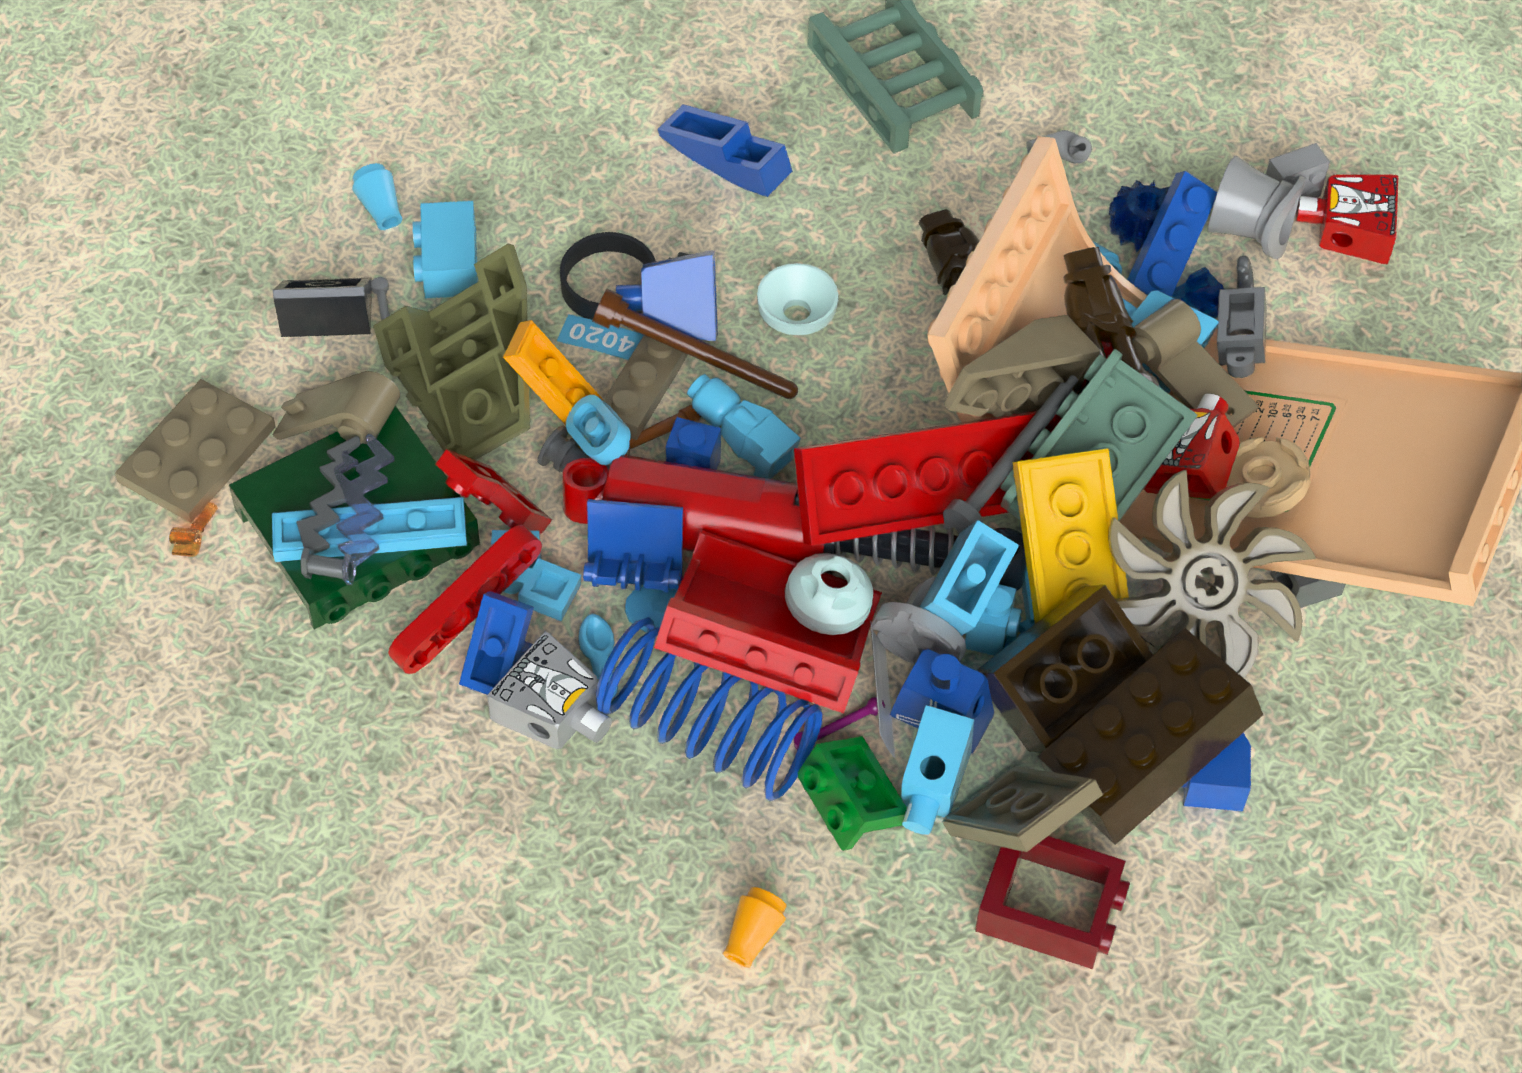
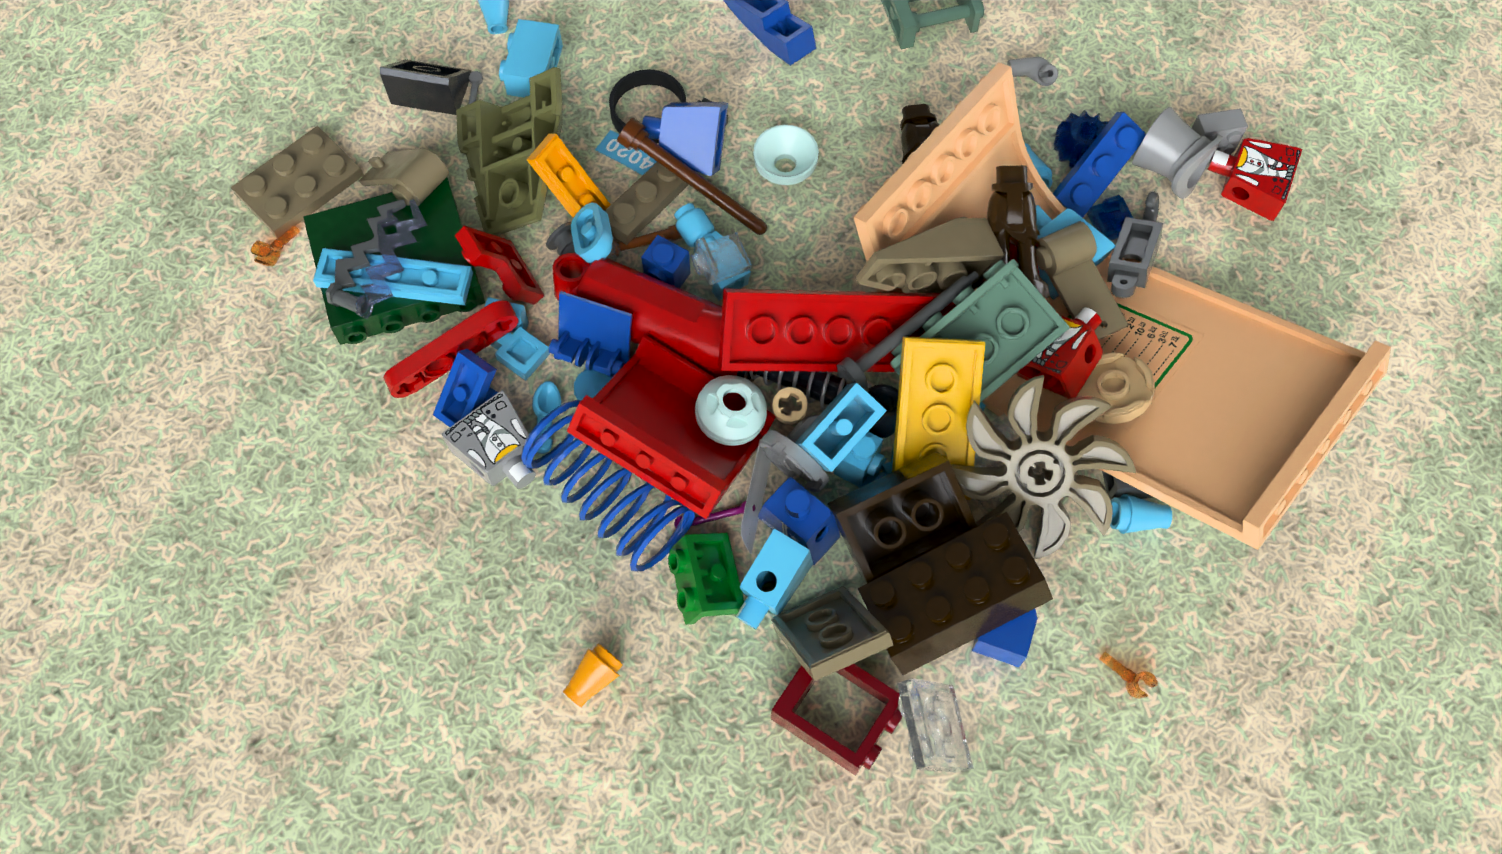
camera: 15 degrees right, 10 degrees up
none -> clear bracket [691,232,752,286]
none -> tan bush [772,387,808,425]
none -> clear plate [897,678,974,773]
none -> clear orange hand [1099,651,1158,699]
none -> medium azure cone [1110,494,1172,534]

